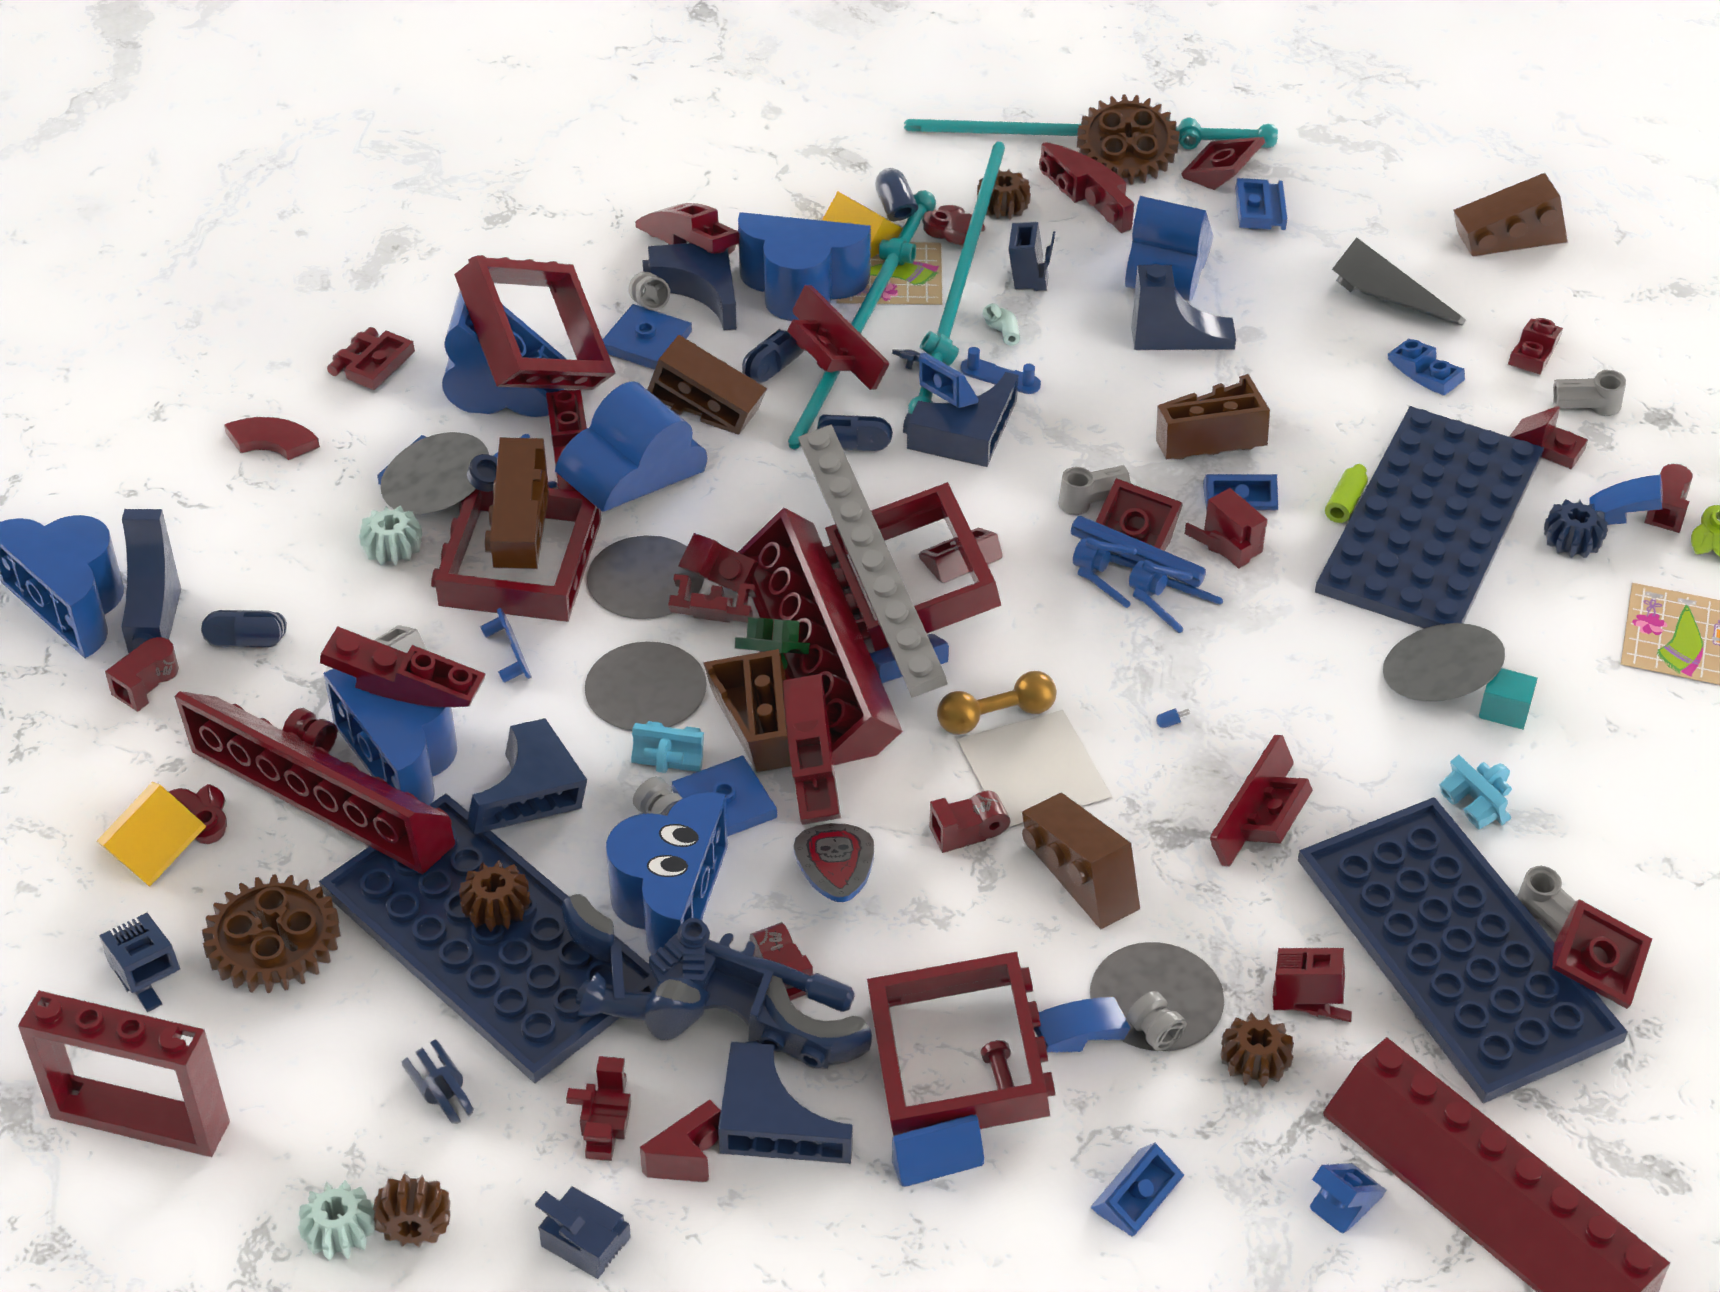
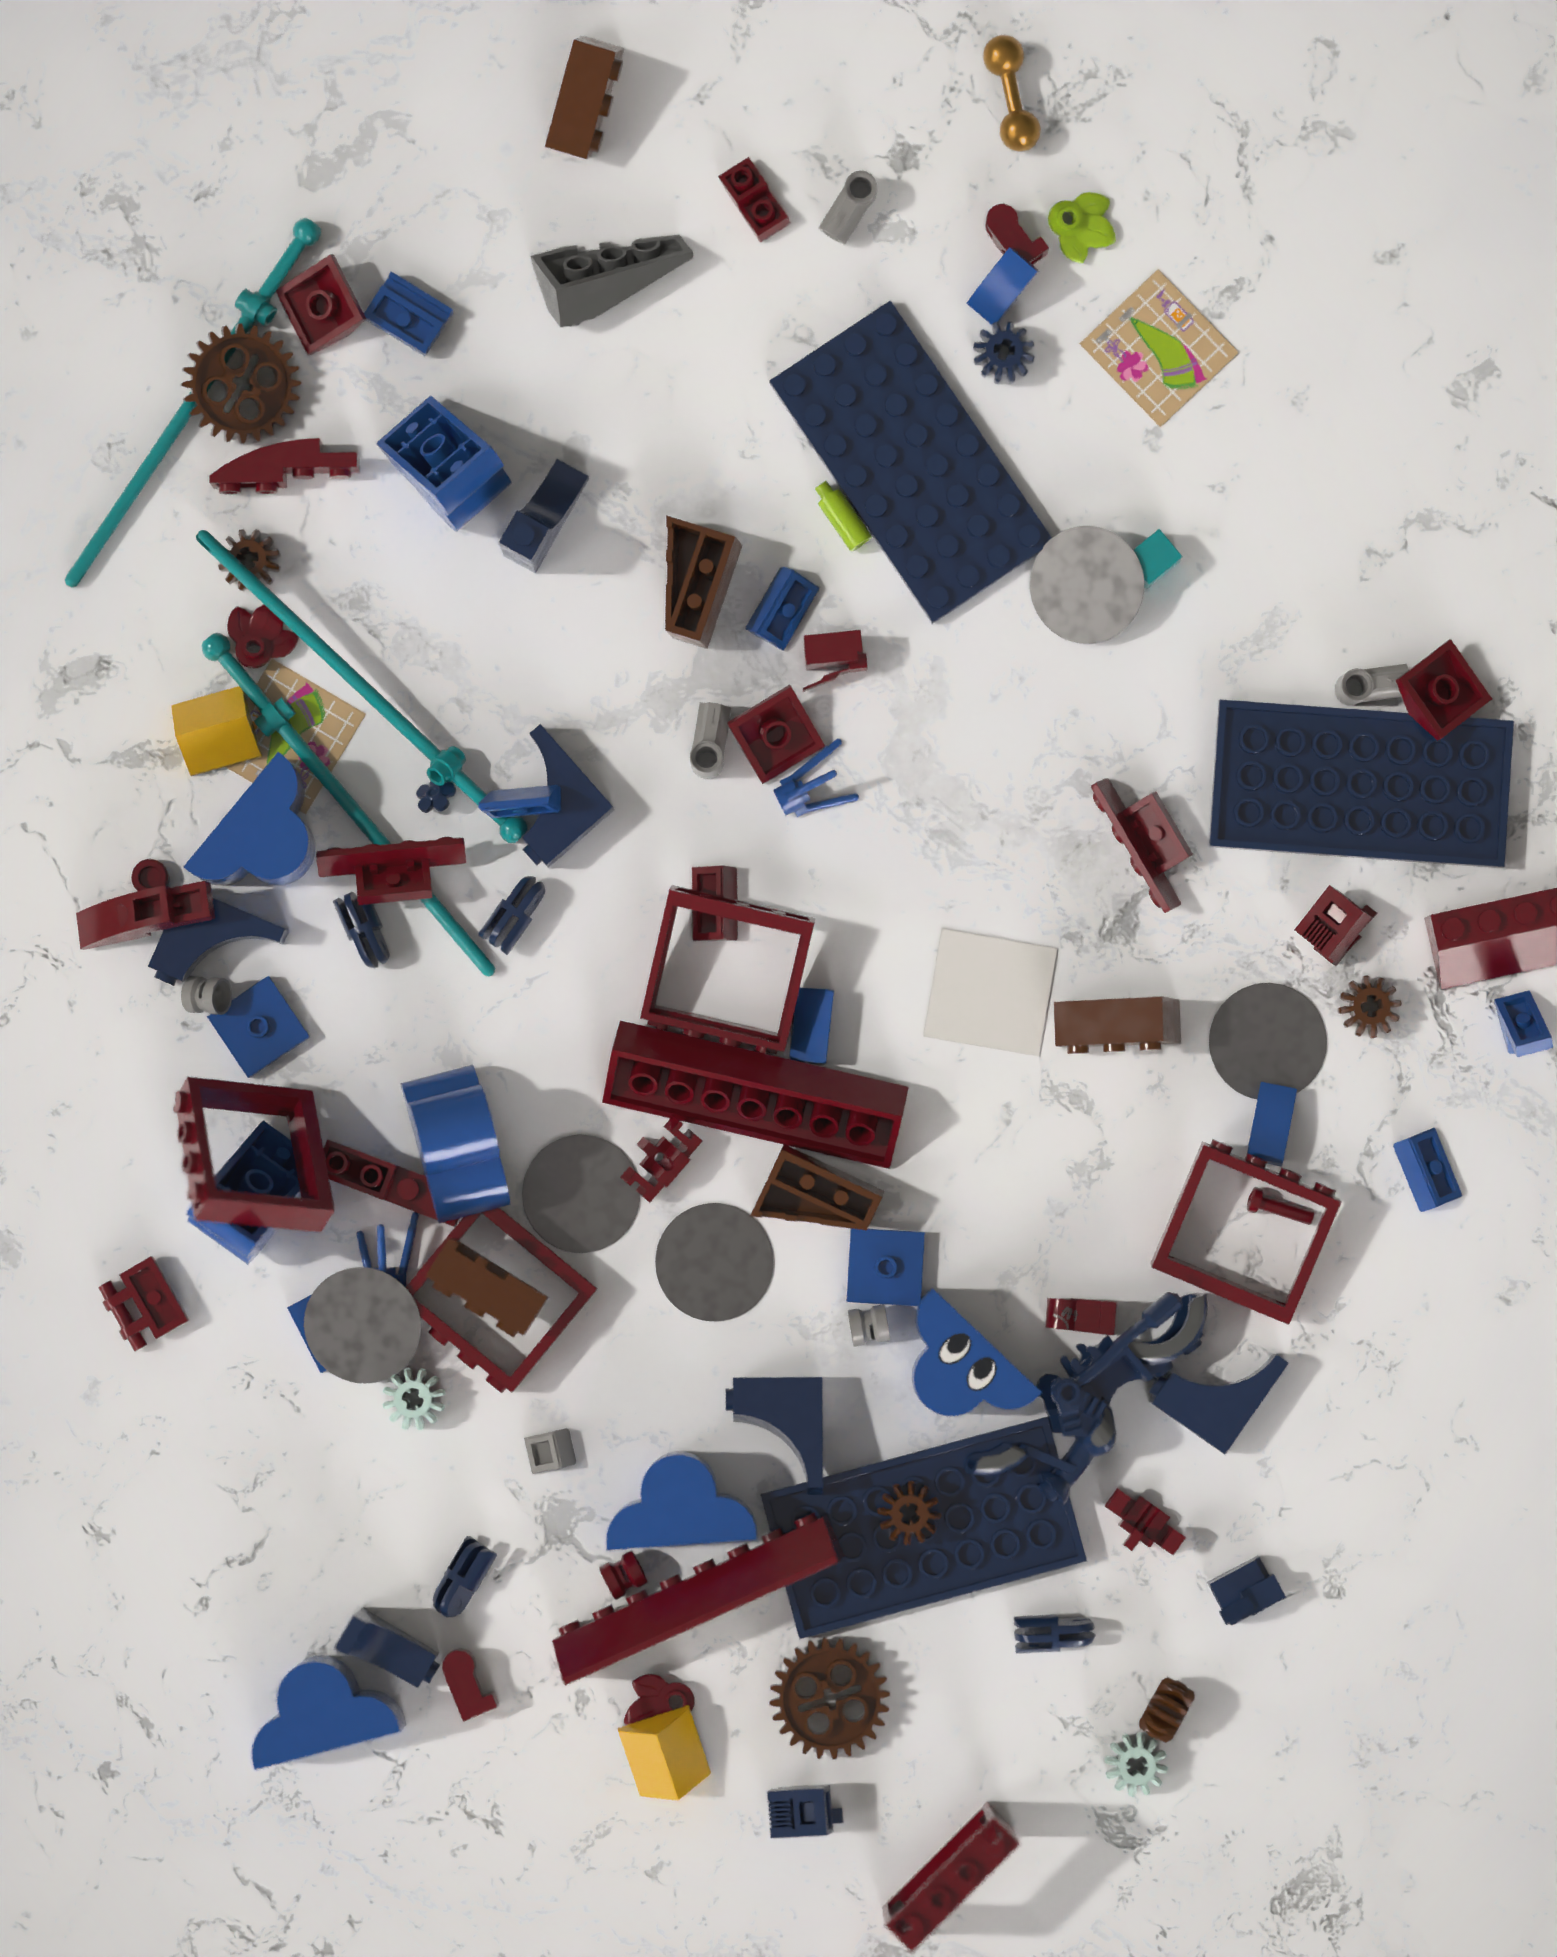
camera: 60 degrees left, 40 degrees up
dark red tile [224,417,320,460] -> none
dark red slope [320,626,486,708] -> none
dark blue tile [467,454,498,492] -> none
blue piece [480,608,532,683] -> none
medium azure hips [631,721,704,773] -> none
dark red slope [640,1099,721,1182] -> none
reddish brown wedge [647,335,767,435] -> none
dark red slope [678,533,759,594] -> none
dark green hips [734,617,810,670] -> none
dark red slope [783,674,841,825] -> none
shield [793,823,874,902] -> none
light grey plate [798,424,948,698] -> none
dark blue cylinder [875,168,918,222] -> none
blue slope [892,1115,984,1187] -> none
dark red leg [929,791,1011,853] -> none
pearl gold piece [937,671,1057,735] -> none
blue piece [960,347,1041,394] -> none
light aqua arm [983,303,1020,346] -> none
dark blue piece [1008,222,1055,291] -> none
blue axle [1070,516,1206,588] -> none
light grey wheel [1127,991,1187,1051] -> none
blue plant [1129,560,1223,633] -> none
blue piece [1156,708,1190,728] -> none
blue slope [1388,338,1465,396] -> none
medium azure hips [1439,755,1512,830] -> none
dark red slope [1509,406,1588,470] -> none

